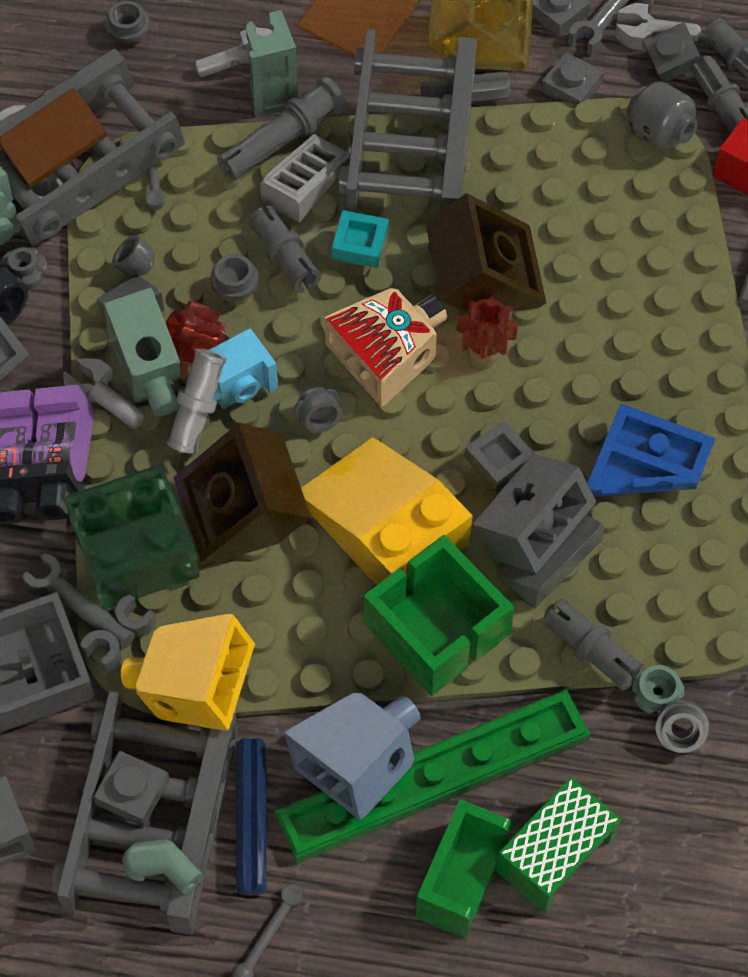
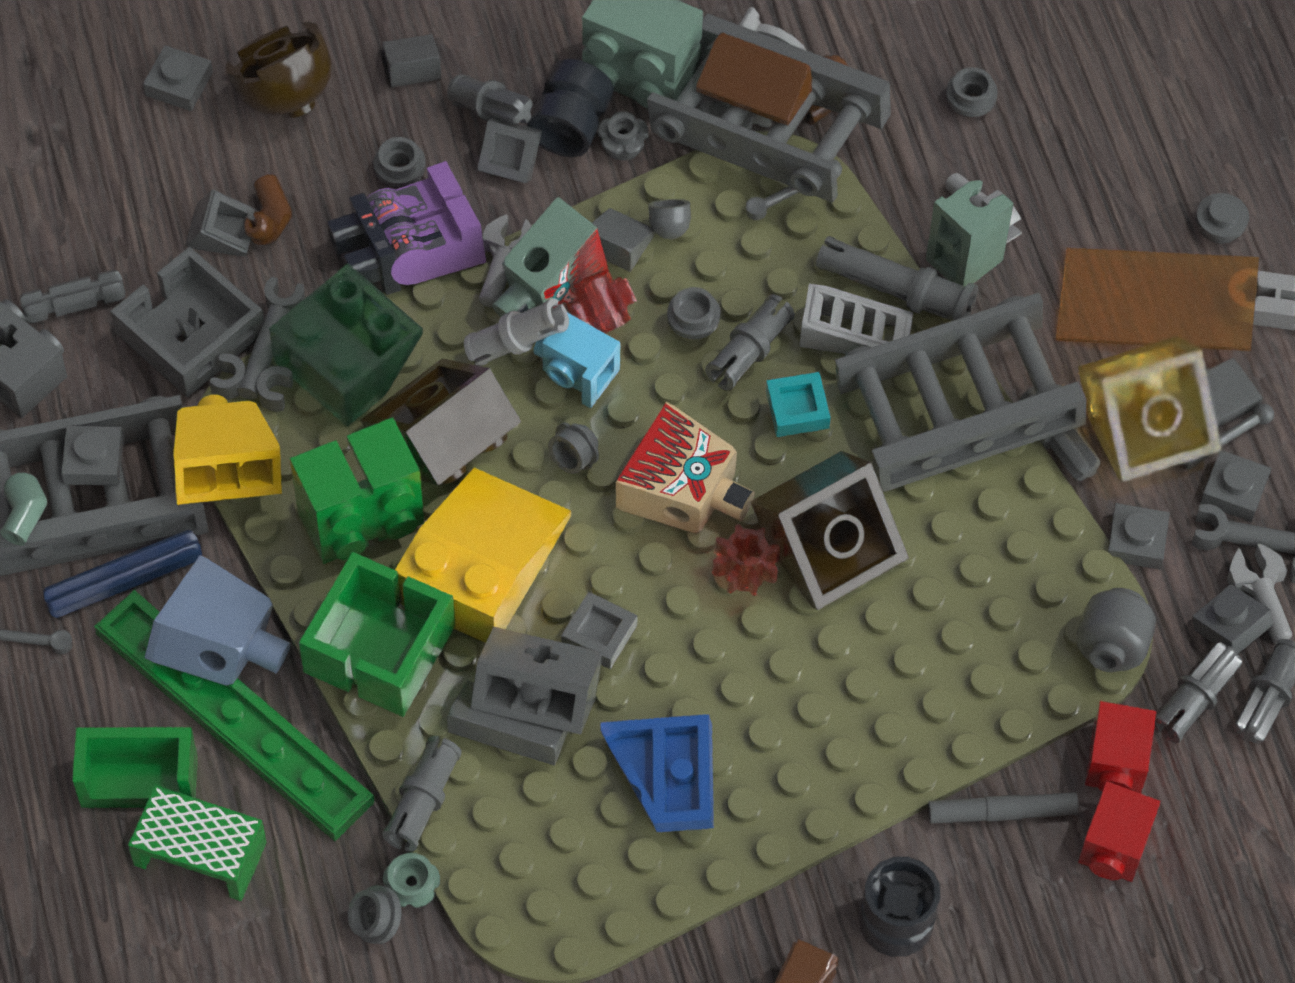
camera: 65 degrees right, 0 degrees up
none -> green piece [290,417,424,564]

